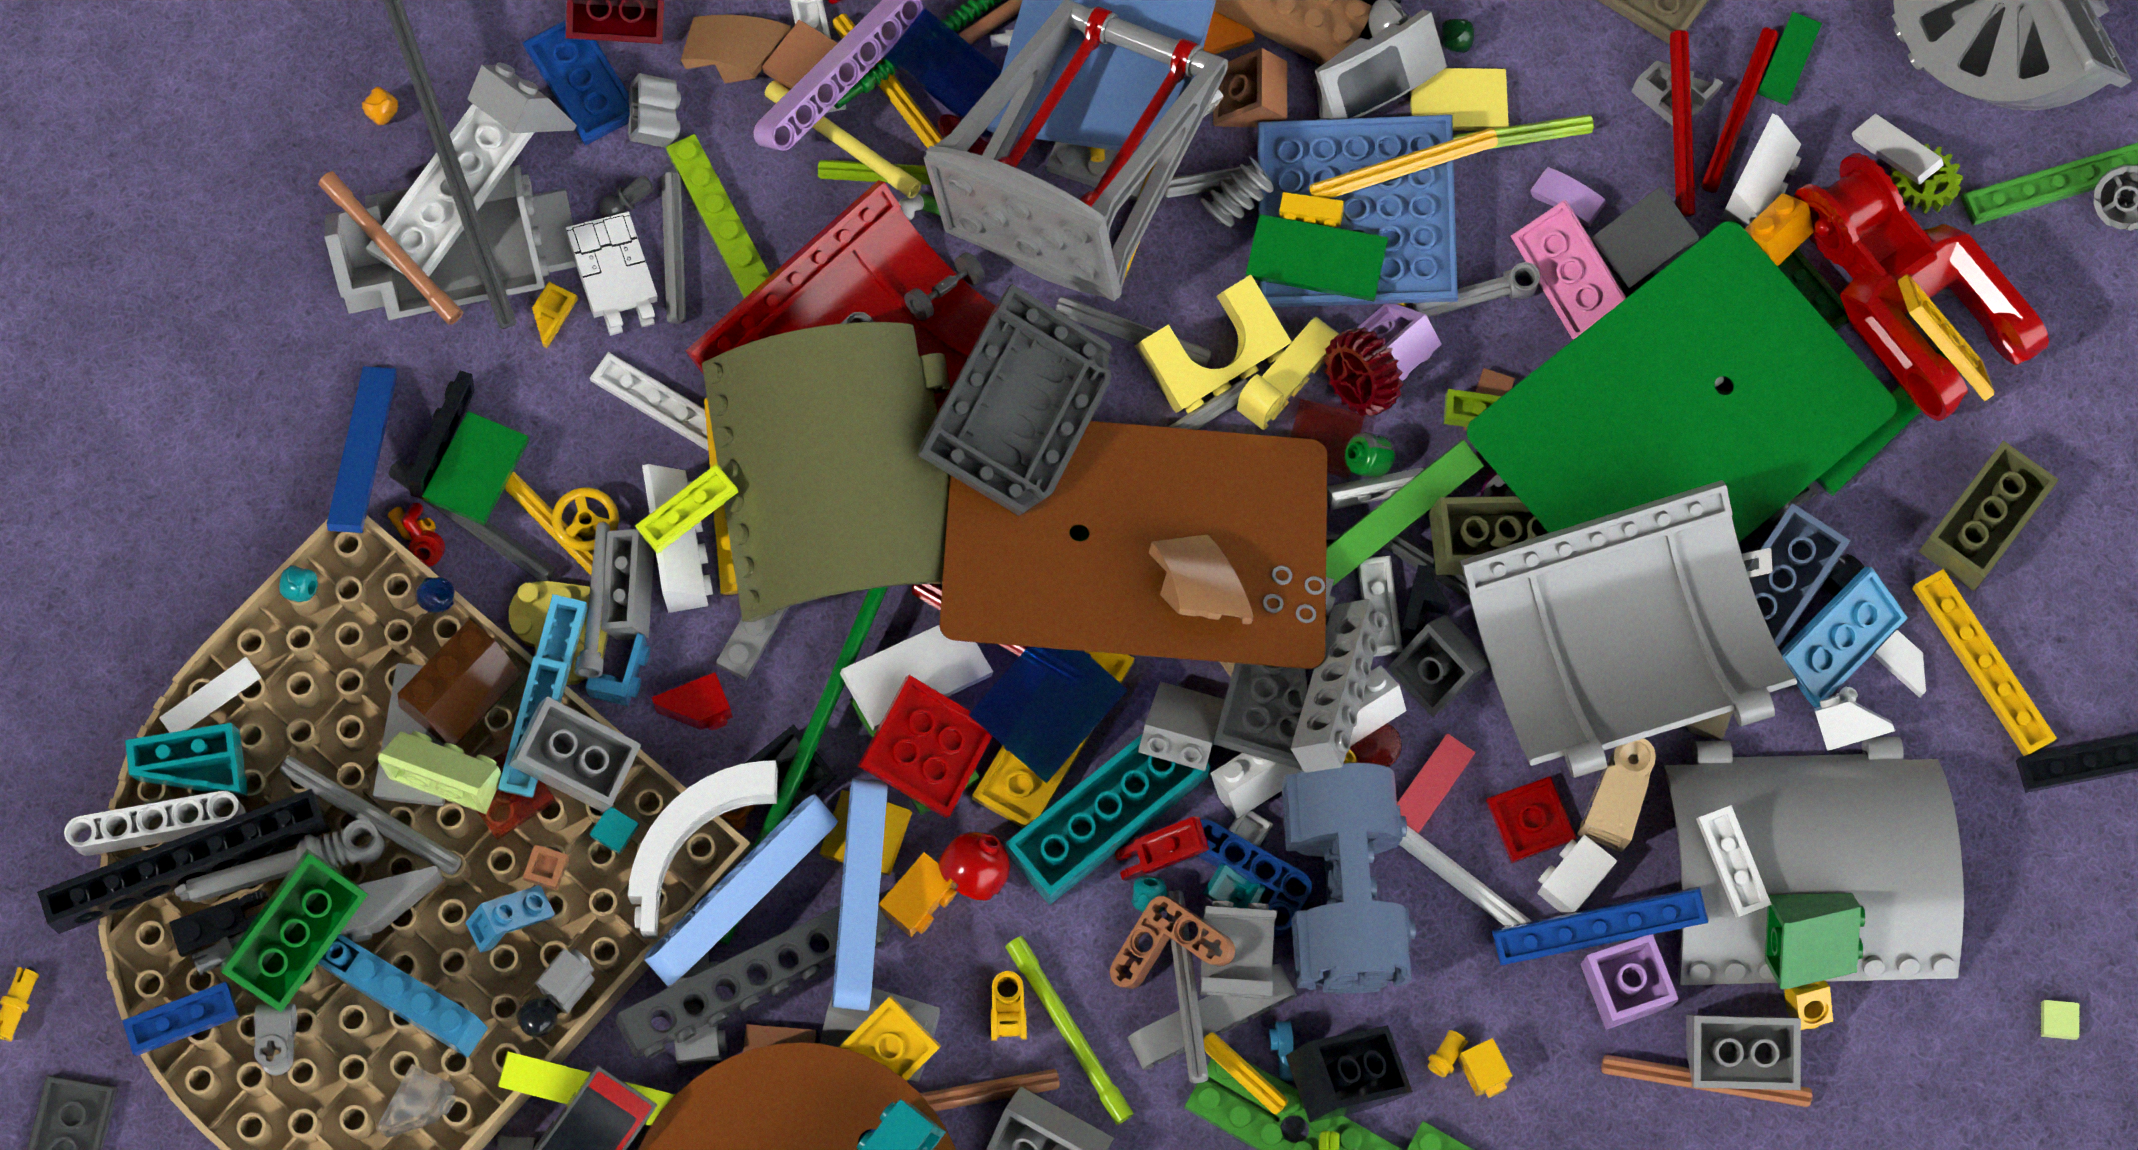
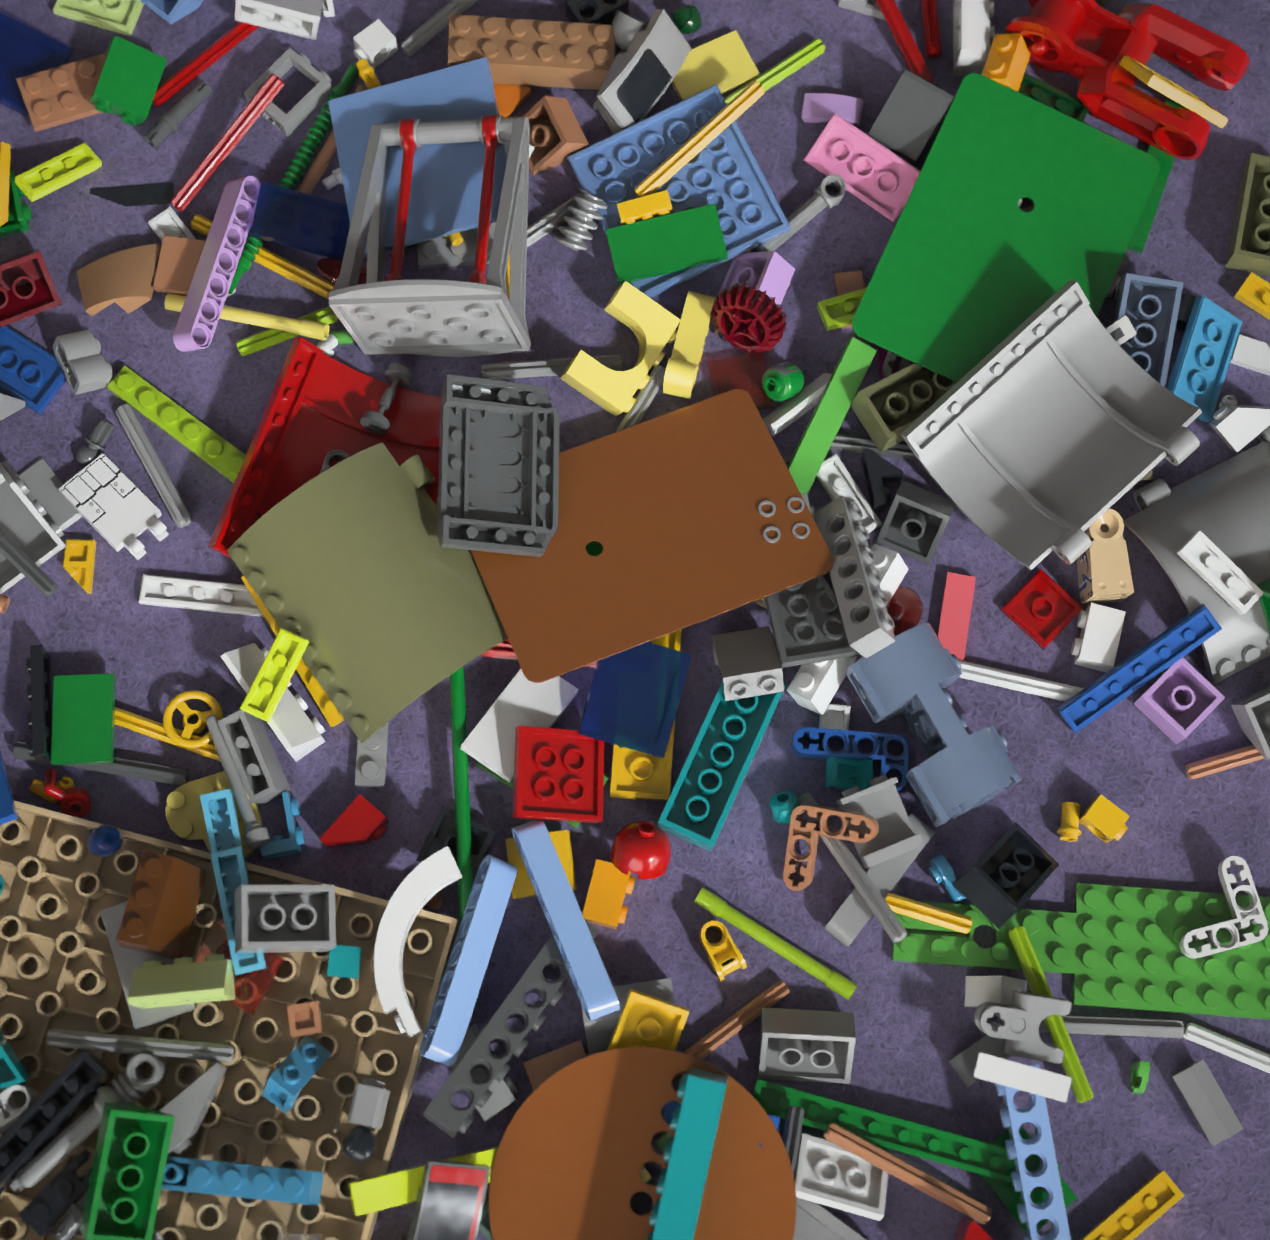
camera: 25 degrees left, 5 degrees up
red hinge [1114,816,1209,881] -> none
medium nougat slope [1149,534,1254,624] -> none

